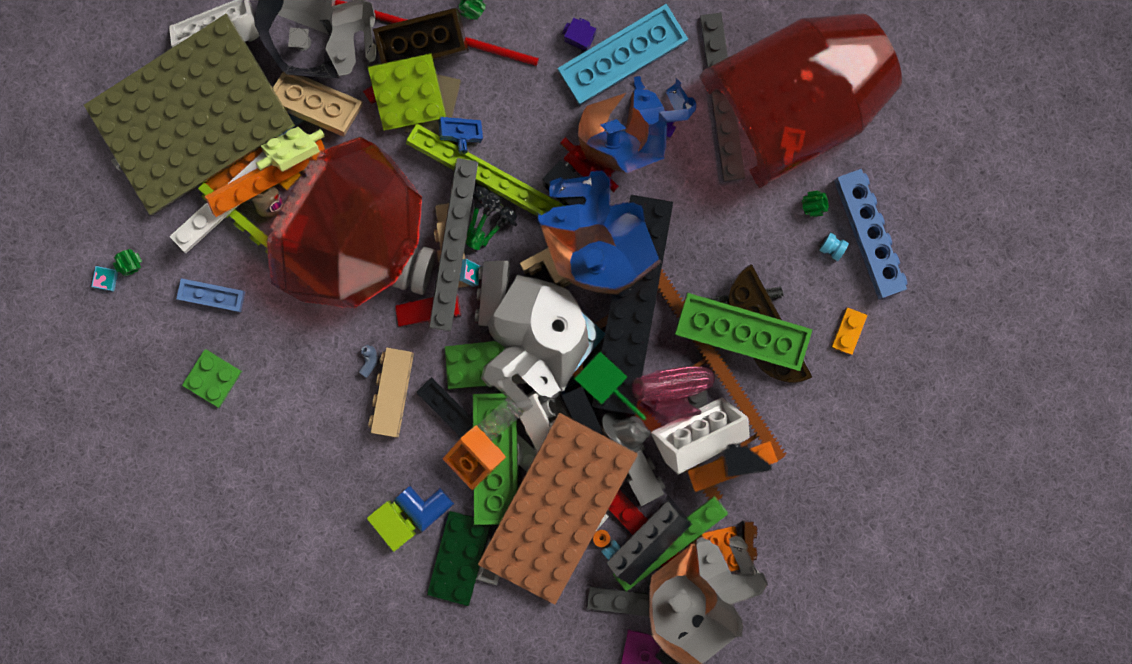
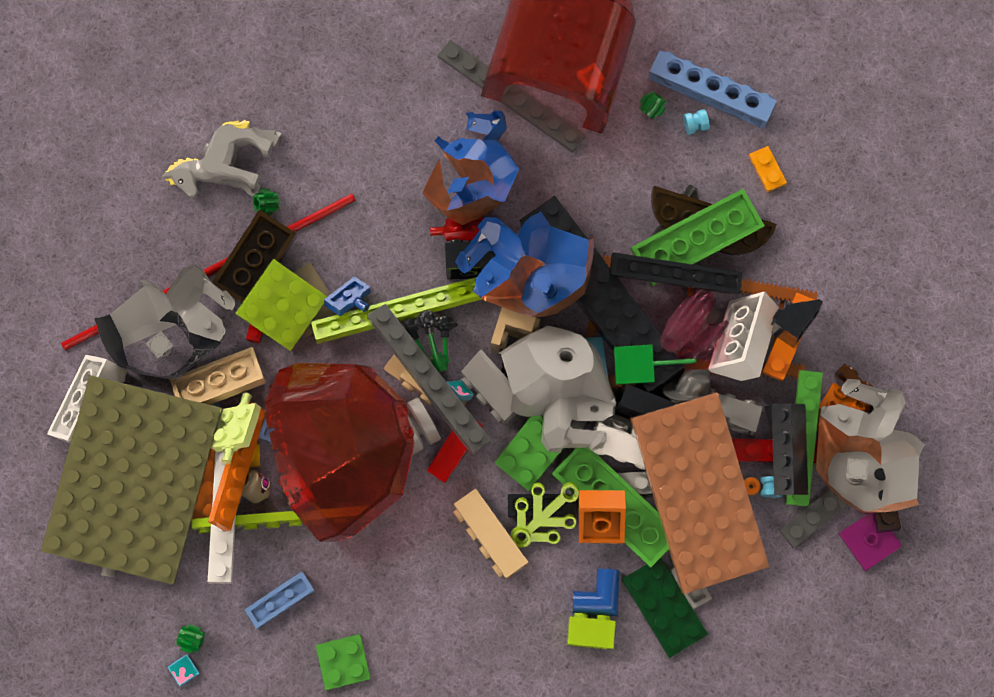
camera: 50 degrees left, 10 degrees down
sand blue arm [359,345,378,378] -> none
clear plate [477,398,523,441] -> none
medium azure plate [558,4,688,106] -> none
dark purple brick [562,17,596,52] -> none
none -> lime plant [510,482,579,548]
none -> black plate [609,252,743,295]

